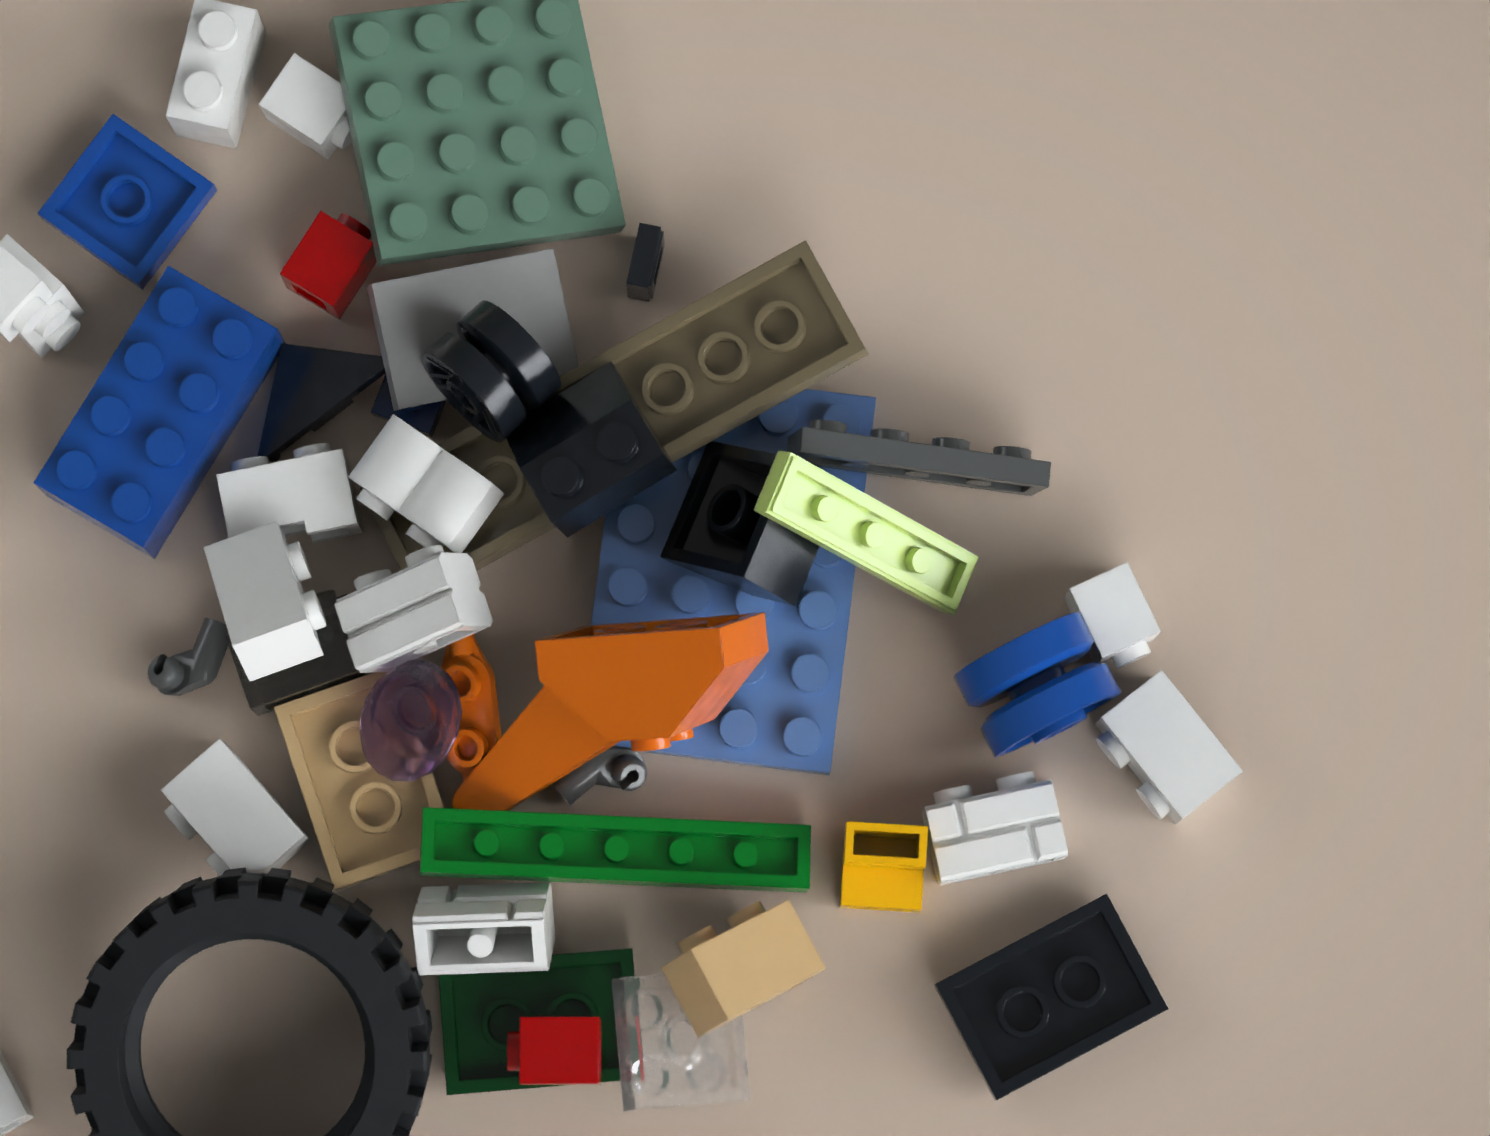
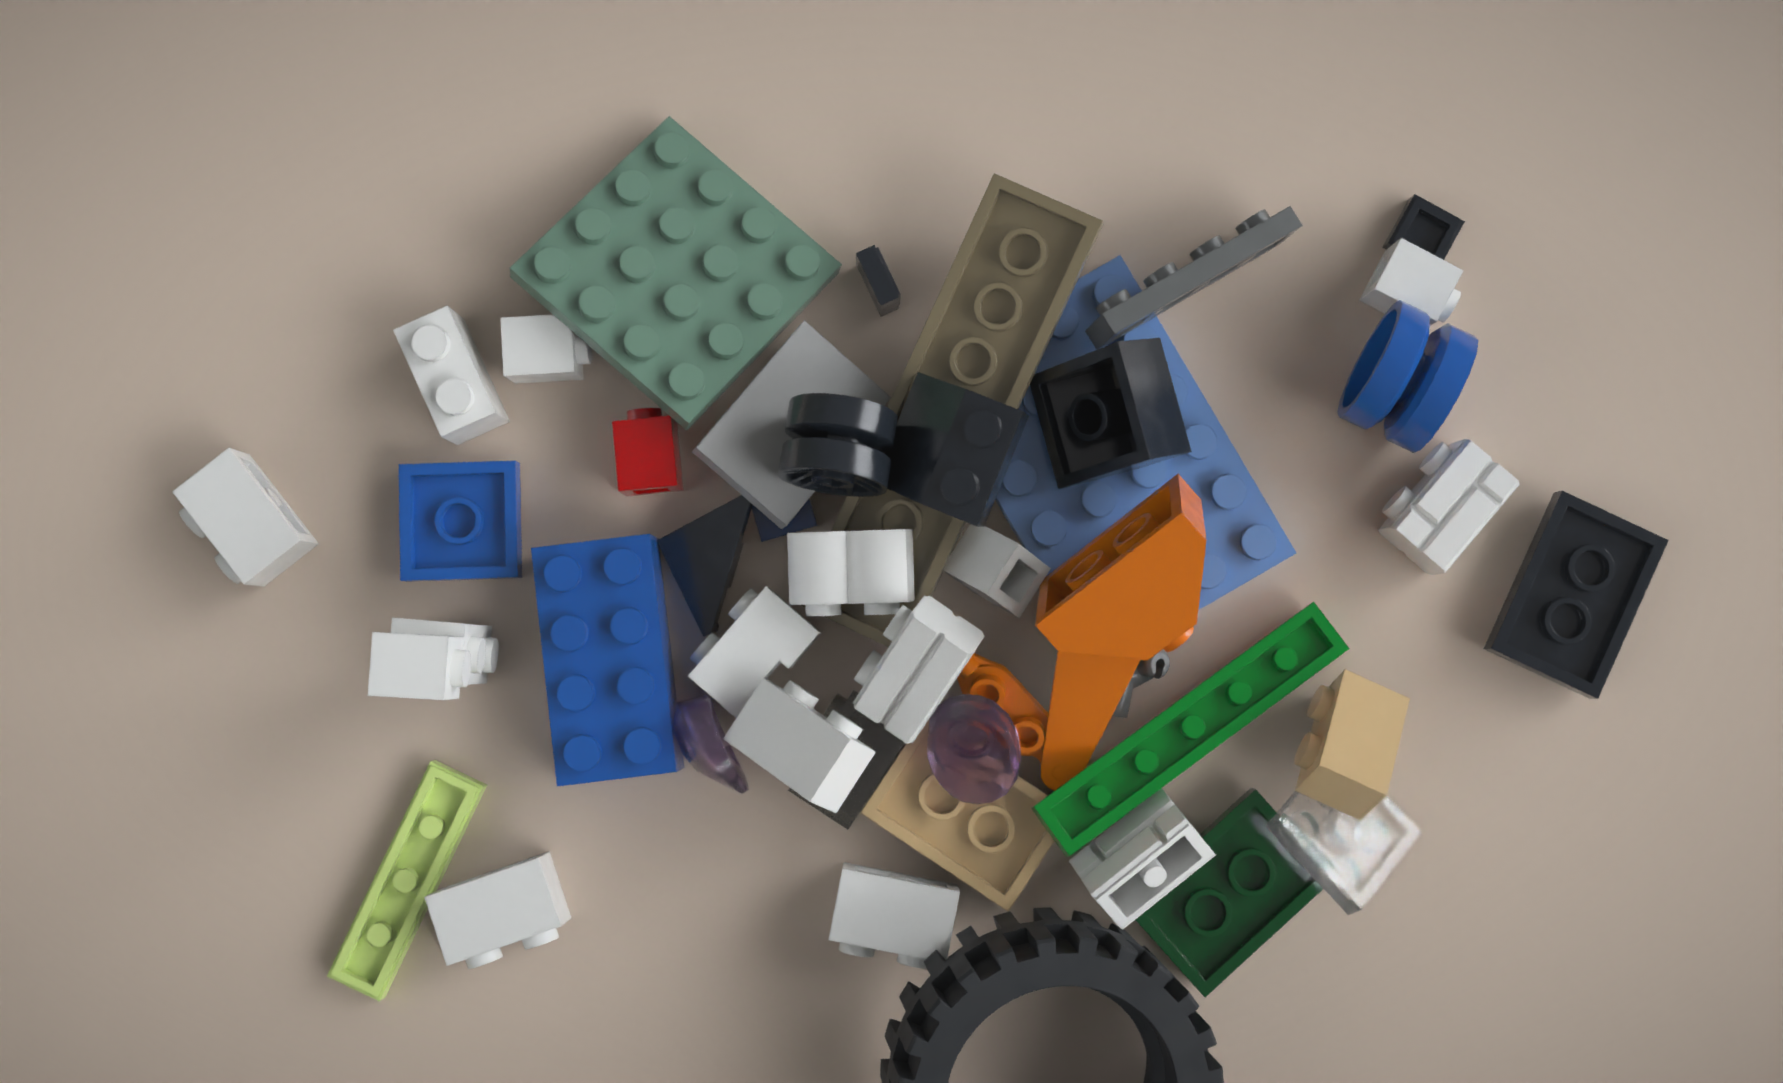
camera: 40 degrees left, 5 degrees up
dark grey arm [147,618,230,696] -> none
red brick [507,1017,601,1085] -> none
yellowish green tile [754,451,978,615] -> none
yellow piece [840,821,928,913] -> none
white brick [1095,670,1243,824] -> none
none -> clear purple hat [674,693,749,794]
none -> white brick [943,524,1051,618]
none -> black tile [1382,194,1465,260]

